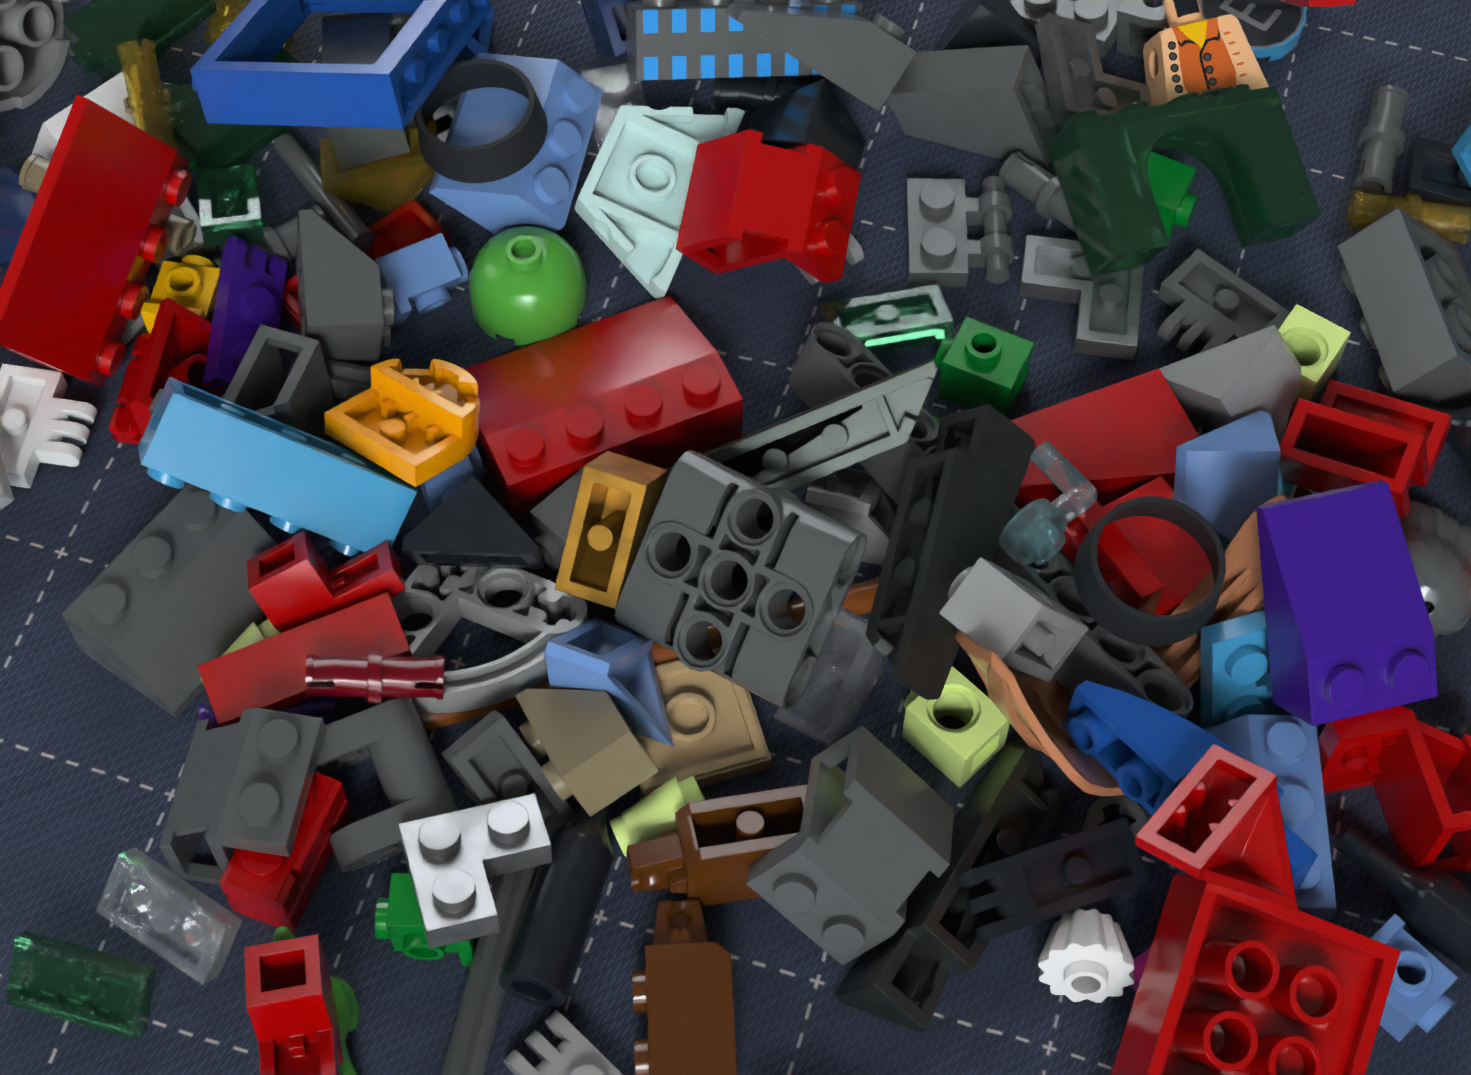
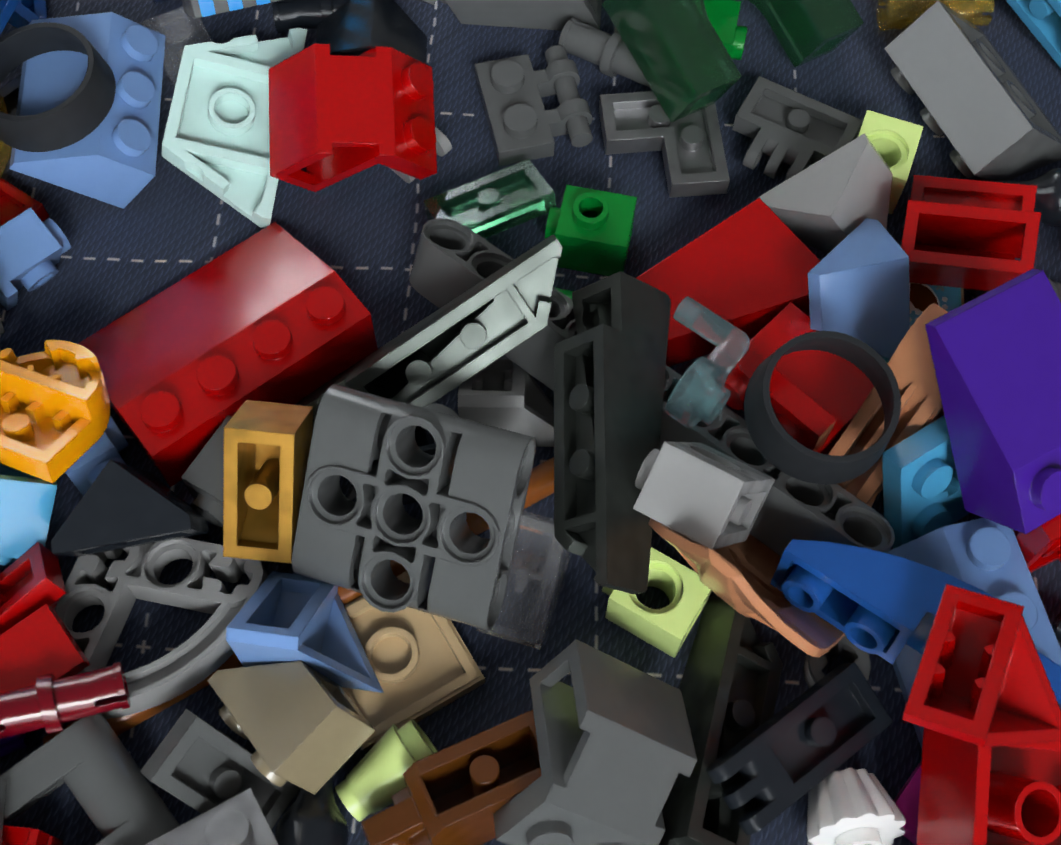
camera: 15 degrees left, 5 degrees up
bright green cylinder [468,225,589,348] -> none

